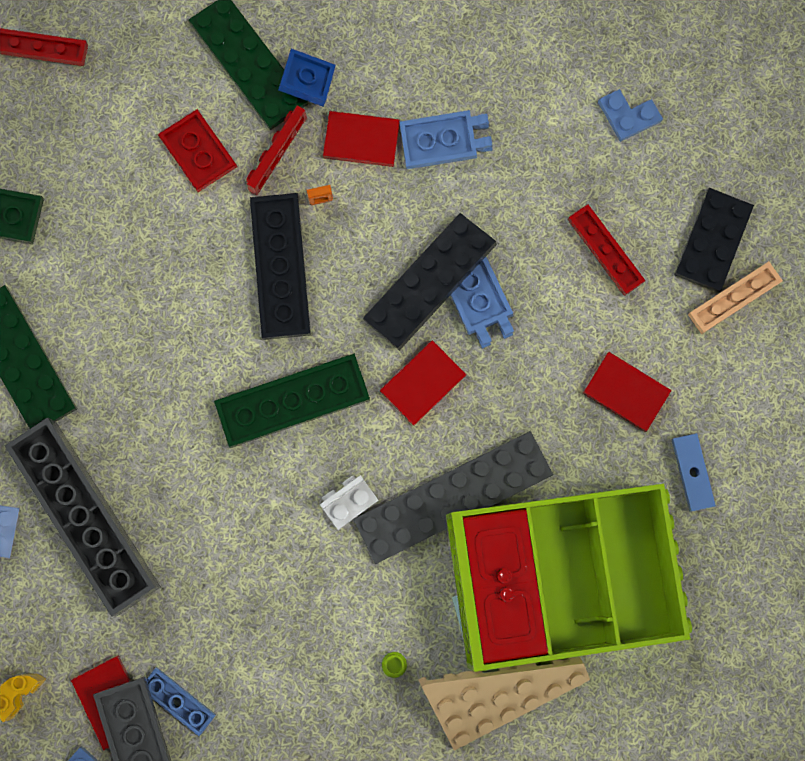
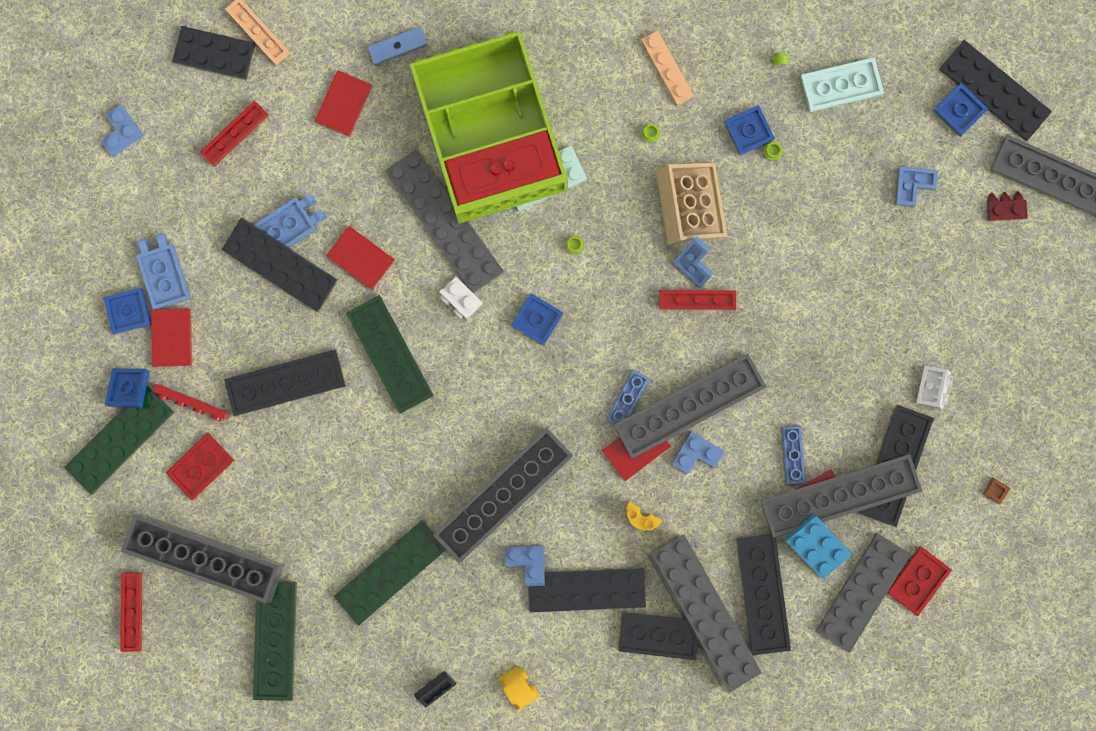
camera: 95 degrees left, 5 degrees up
orange tile [307,185,333,206] -> none
tan wing [418,657,590,751] -> none
none -> blue plate [104,288,151,335]
none -> dark grey brick [120,514,284,603]
none -> blue plate [511,293,564,346]

